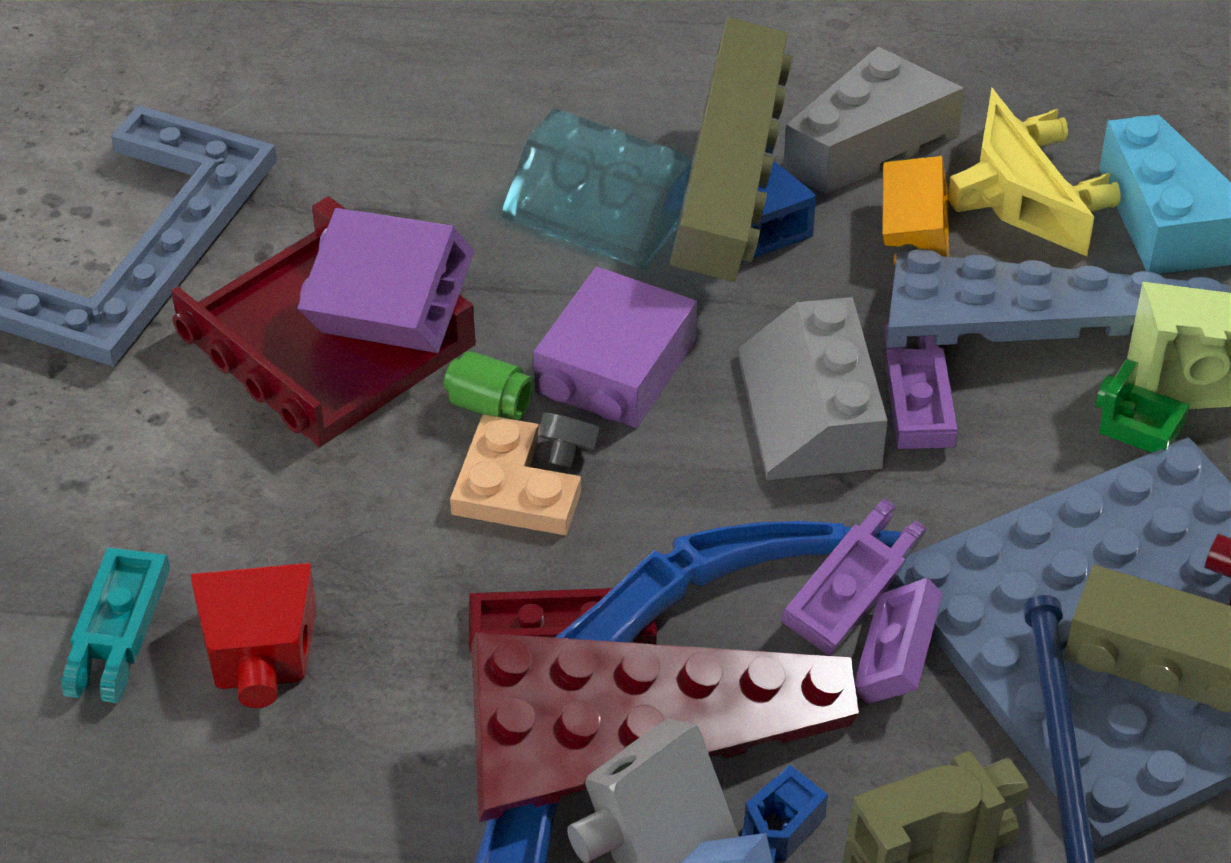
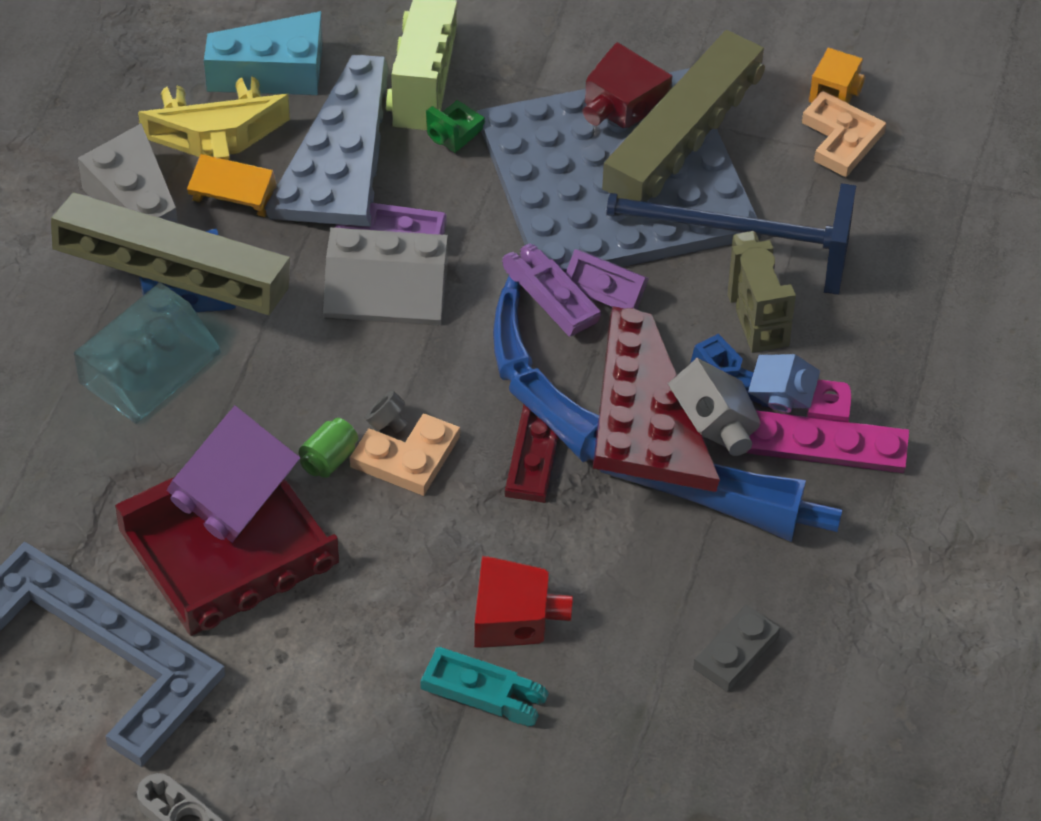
camera: 80 degrees left, 5 degrees up
medium lavender brick [533,267,697,429] -> none

